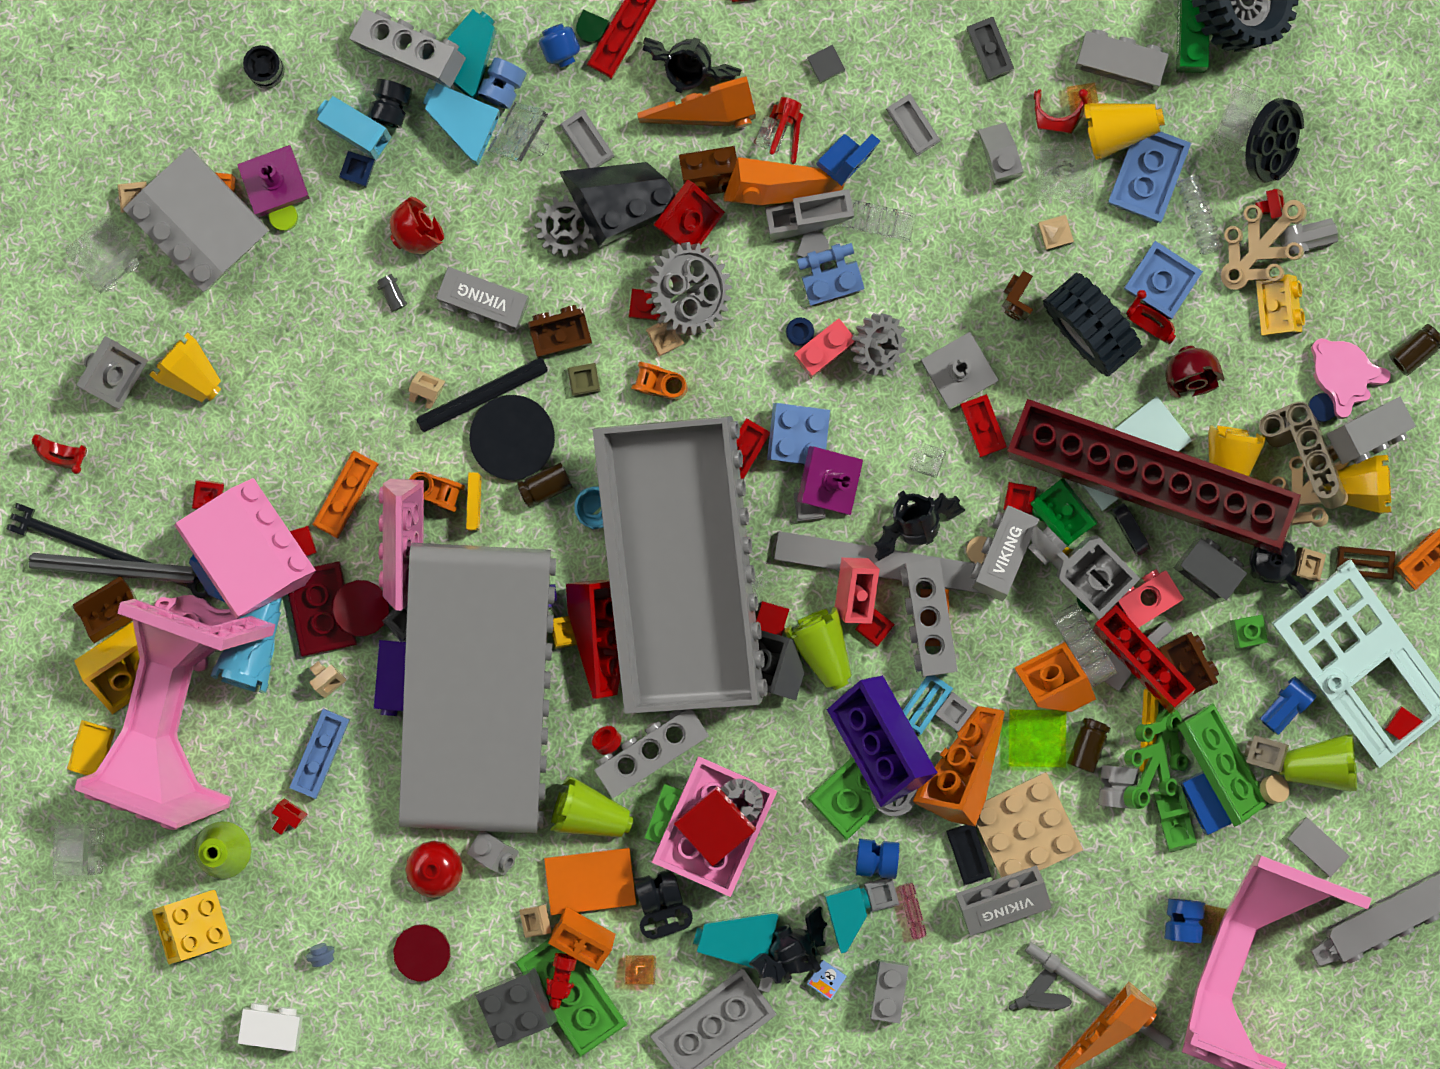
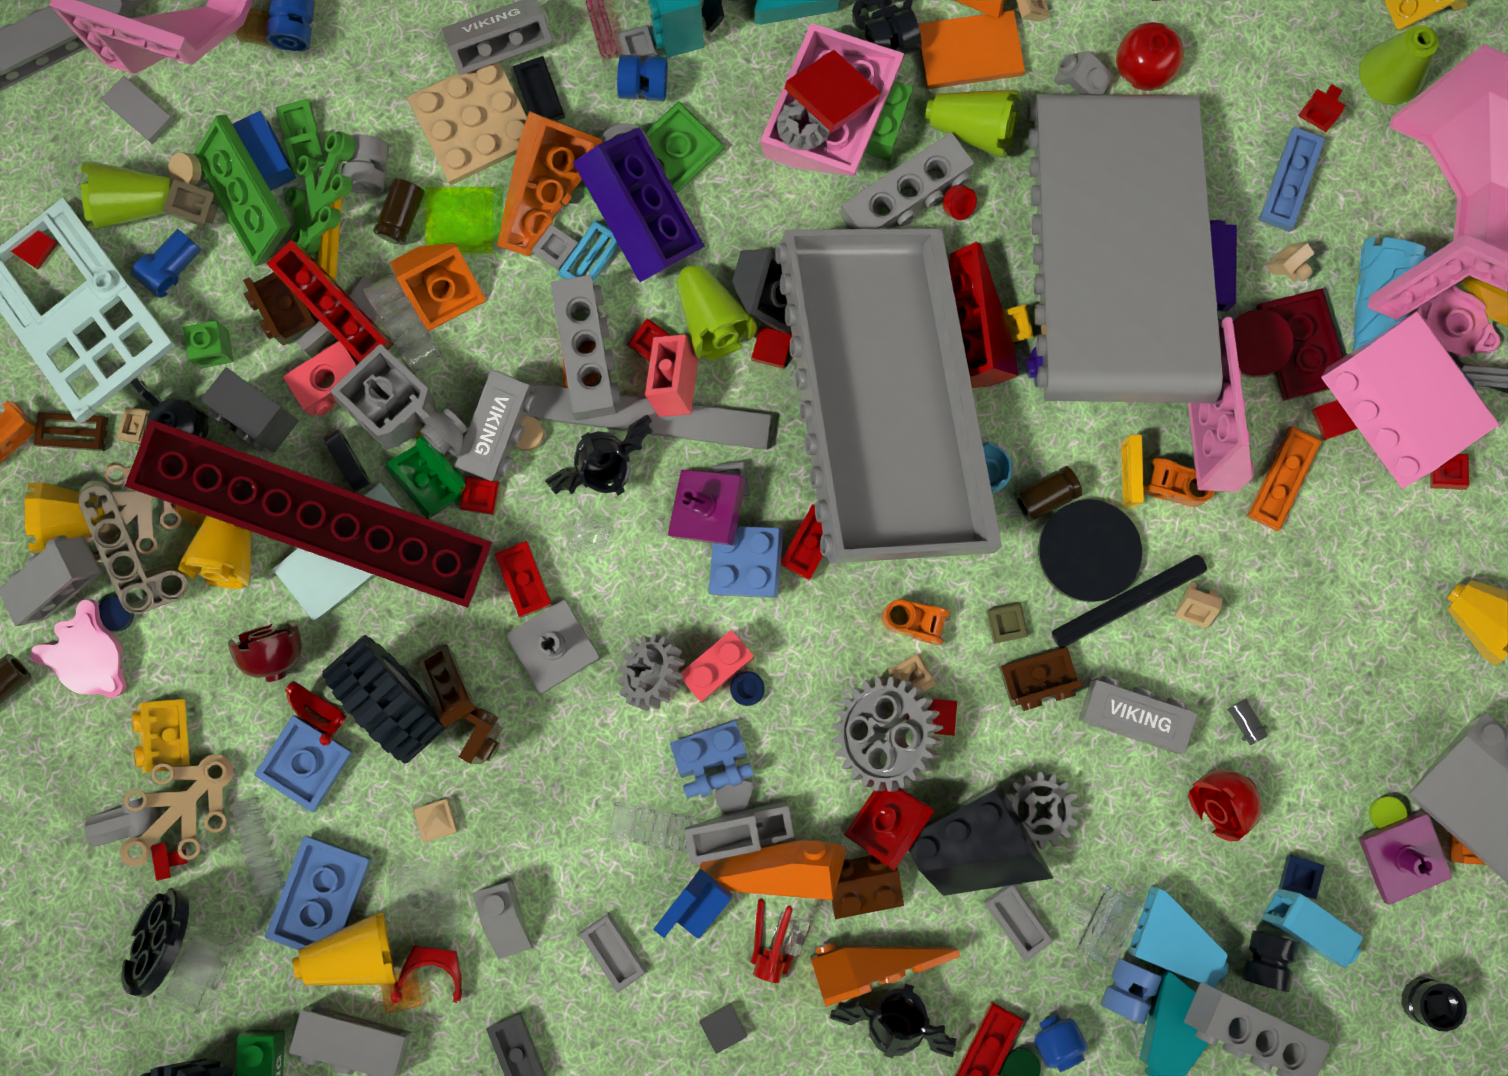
camera: 175 degrees right, 5 degrees down
none -> reddish brown tile [417,644,476,728]

